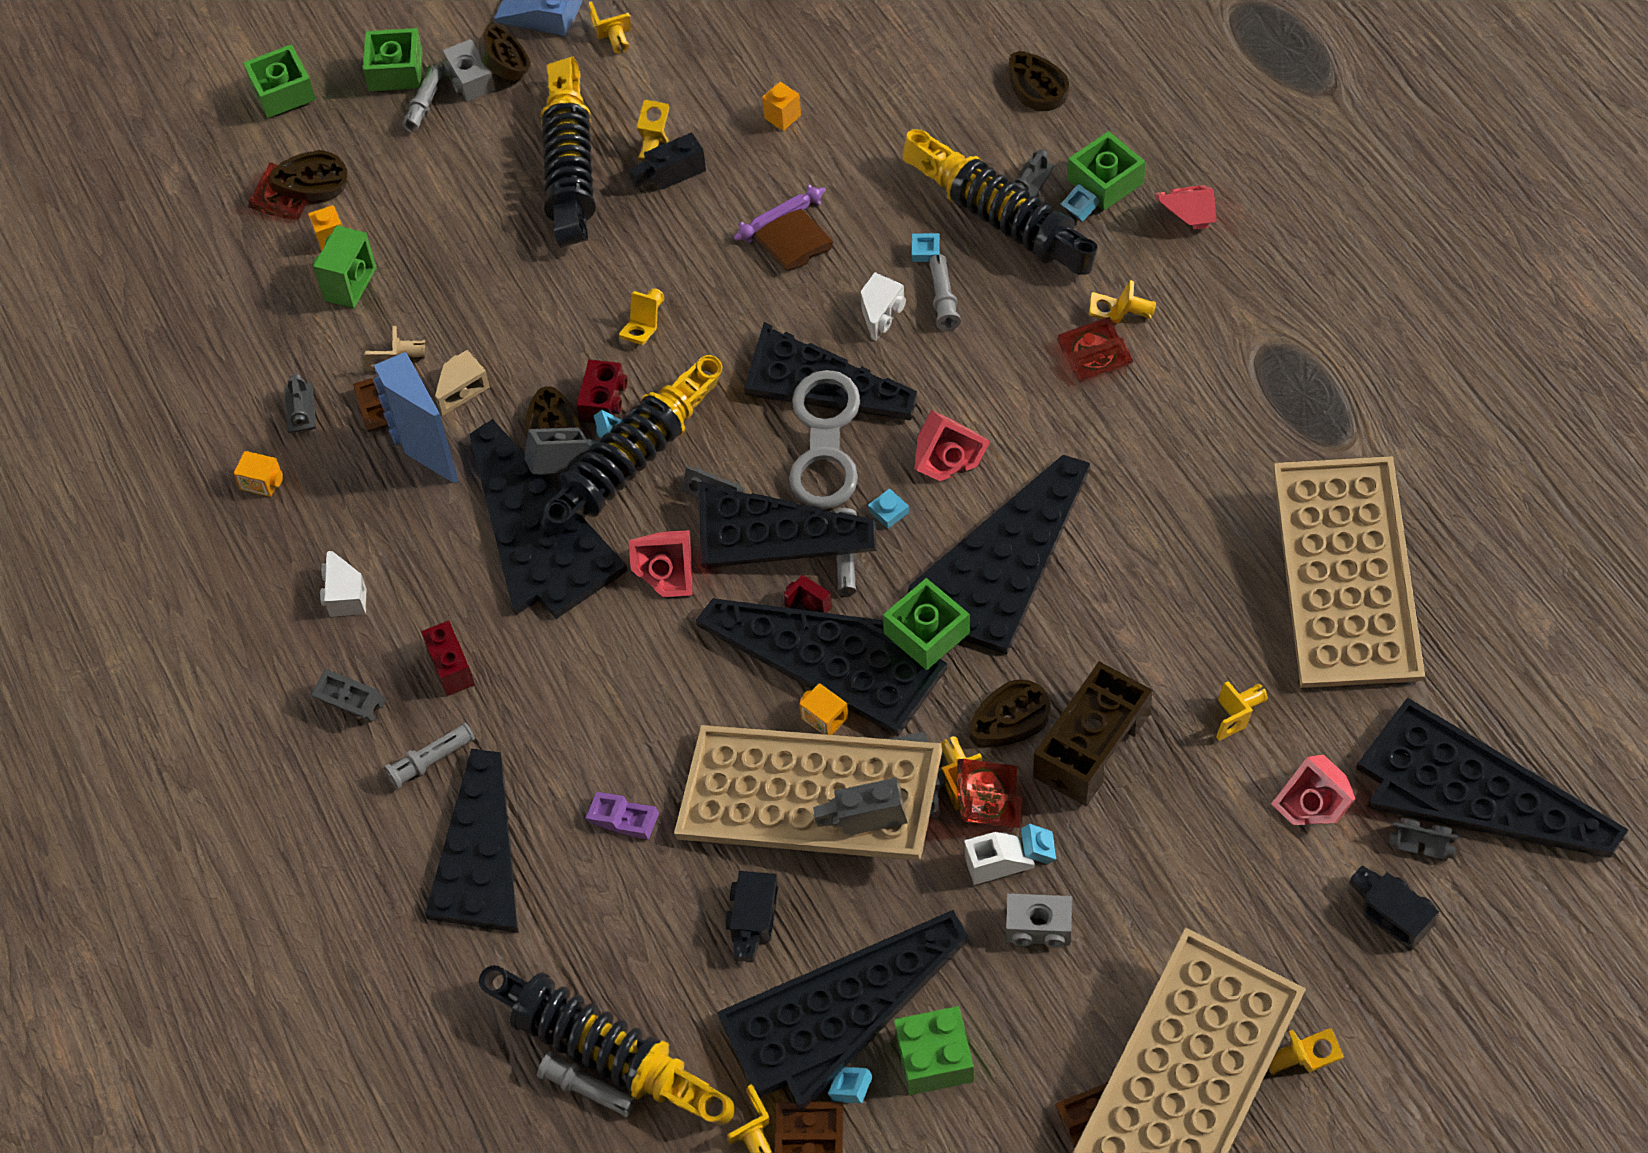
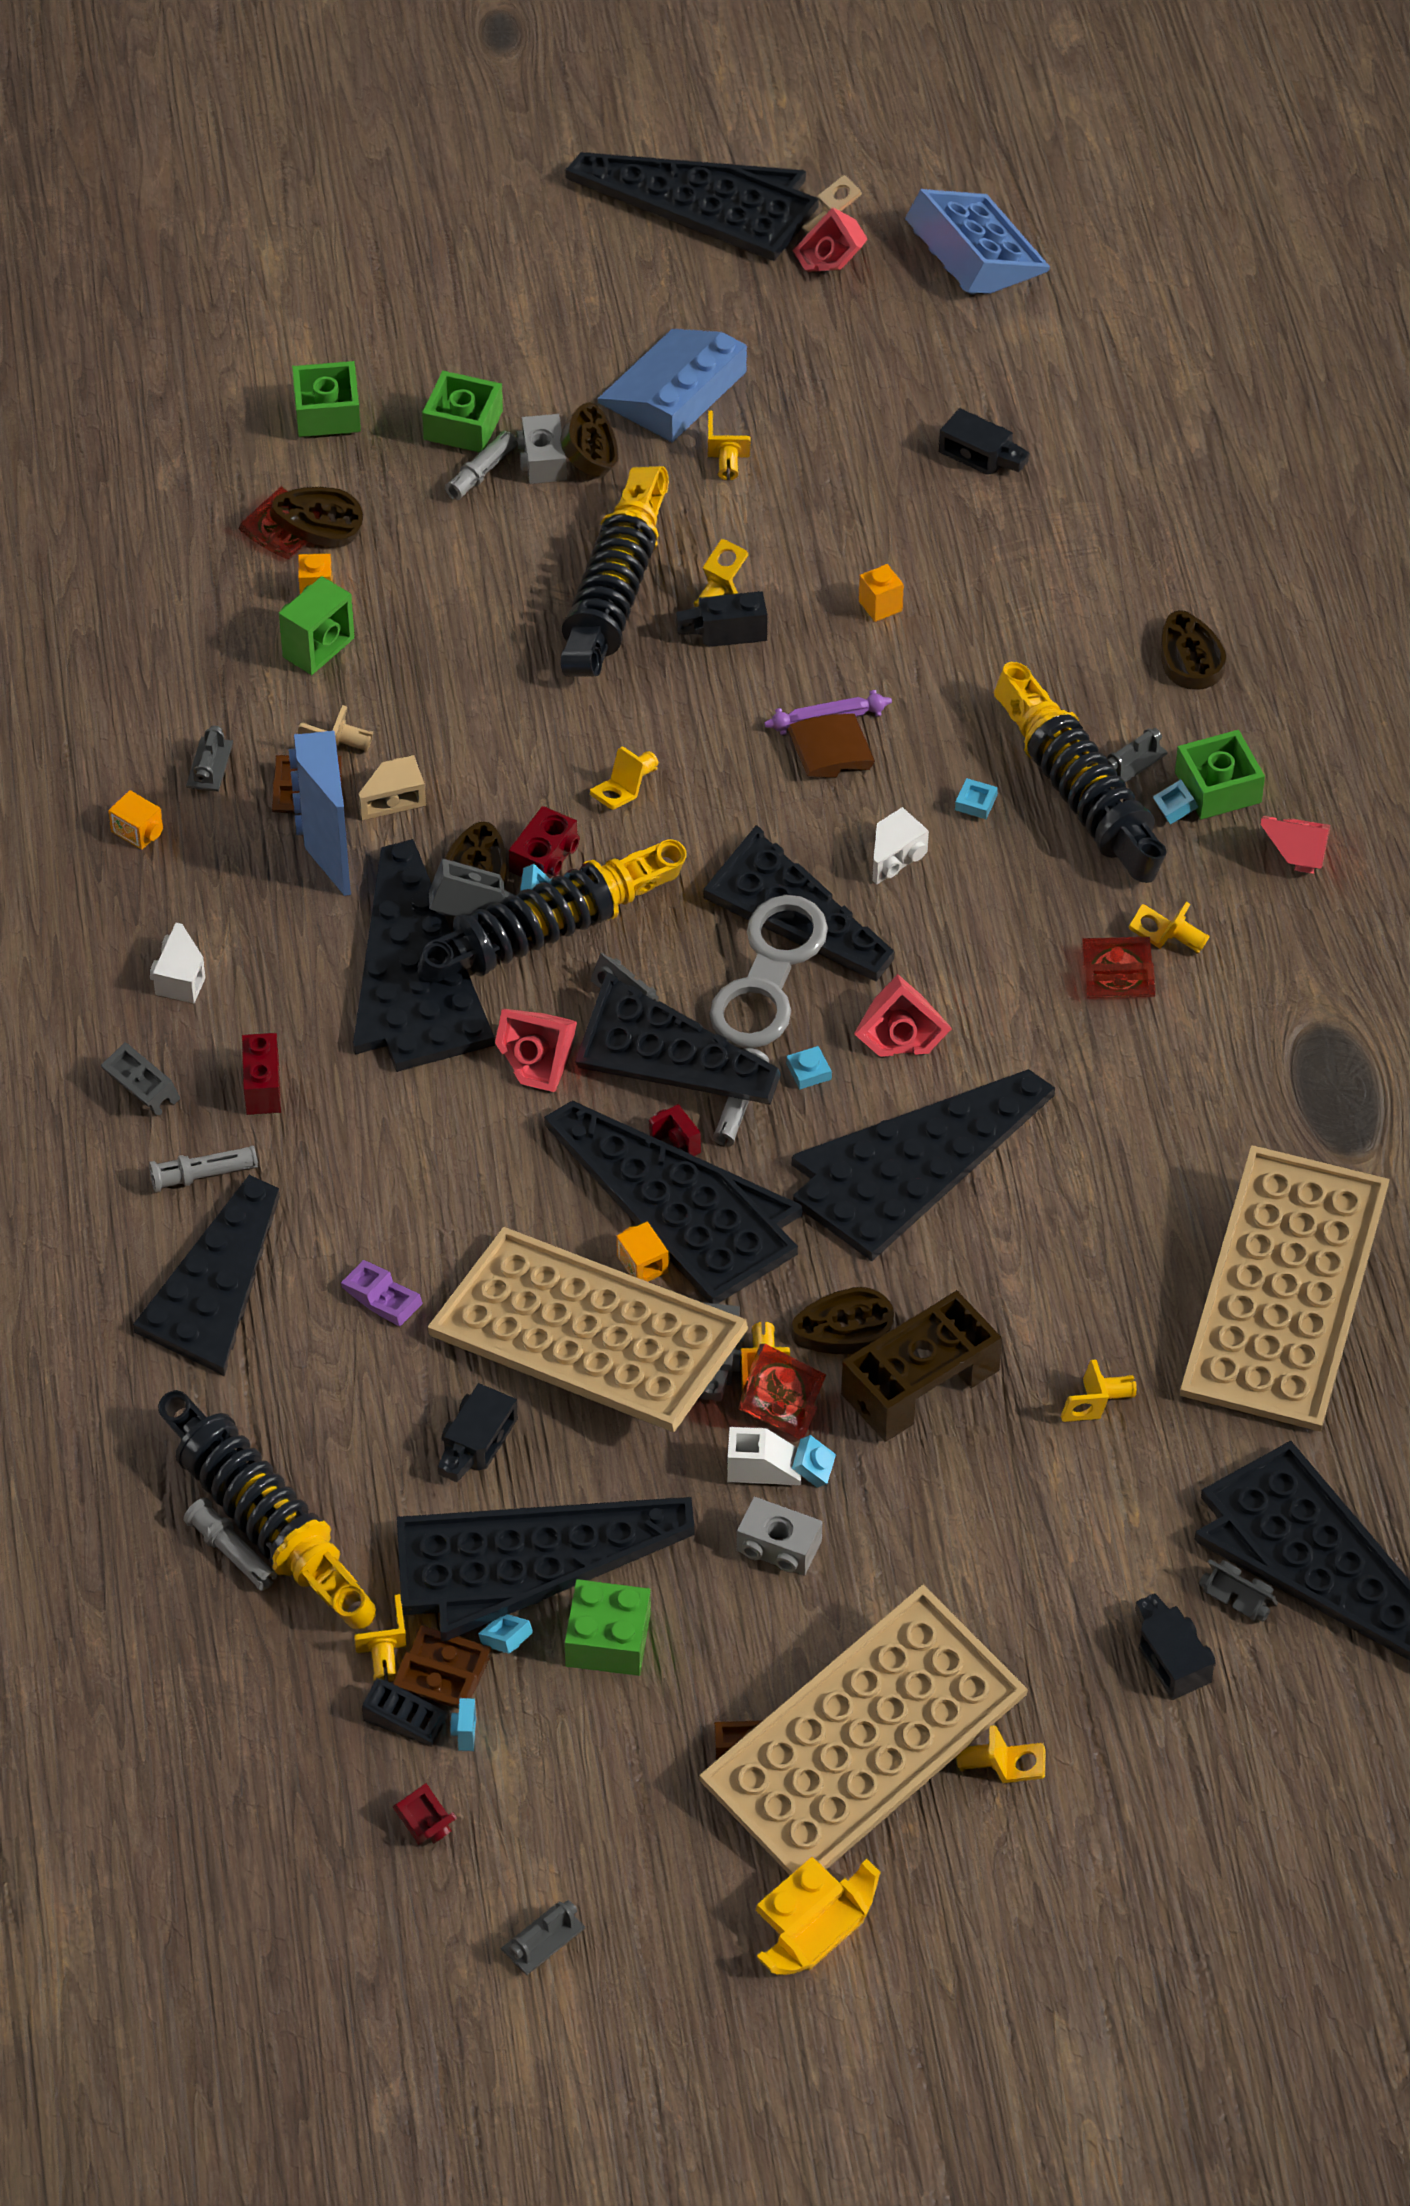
camera: 15 degrees right, 5 degrees down
dark grey hinge [813,777,908,835] -> none
bright green brick [883,578,970,670] -> none
light grey pin [929,255,961,331] -> none
coral slope [1271,754,1355,825] -> none

